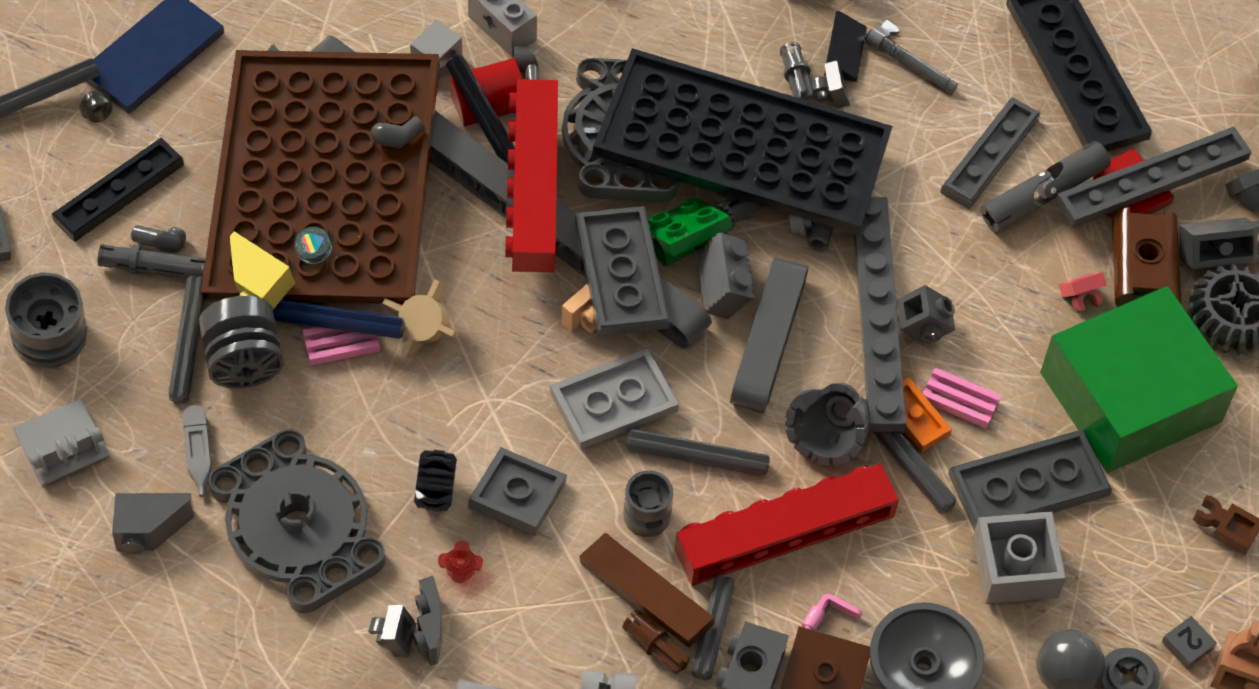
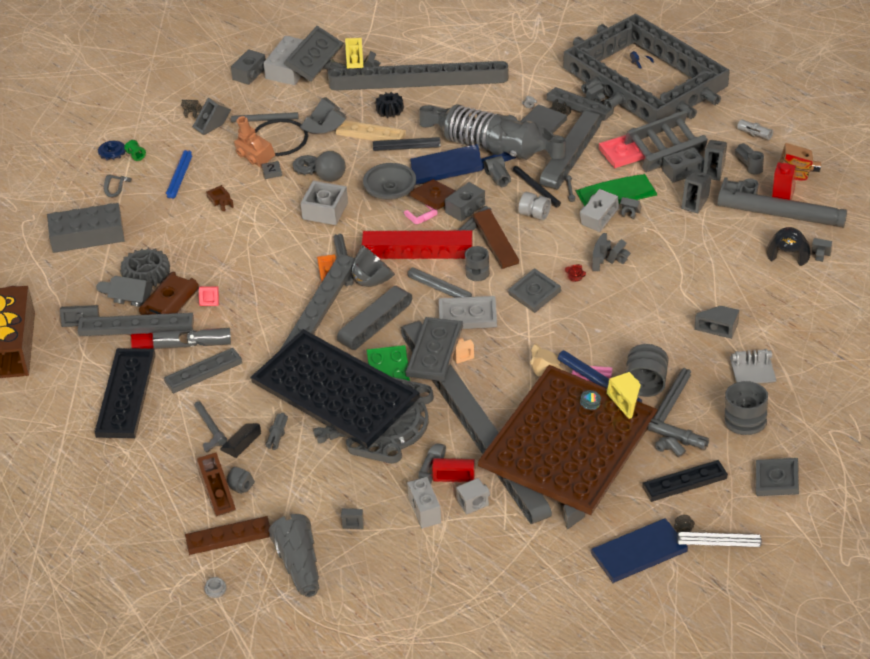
camera: 150 degrees left, 15 degrees down
light grey piece [183,405,211,497] -> none
dark grey piece [209,429,385,613] -> none
dark grey arm [371,116,425,148] -> none
black gear [414,449,457,512] -> none
black axle [446,54,515,164] -> none
red brick [505,79,558,273] -> none
reddish brown axle [622,610,690,674] -> none
dark grey brick [696,233,755,319] -> none
dark grey tile [811,60,850,109] -> none
dark grey brick [897,285,956,344] -> none
bright pink tile [923,367,1001,429] -> none
dark grey tile [948,429,1112,531] -> none
green container [1040,286,1238,473] -> none

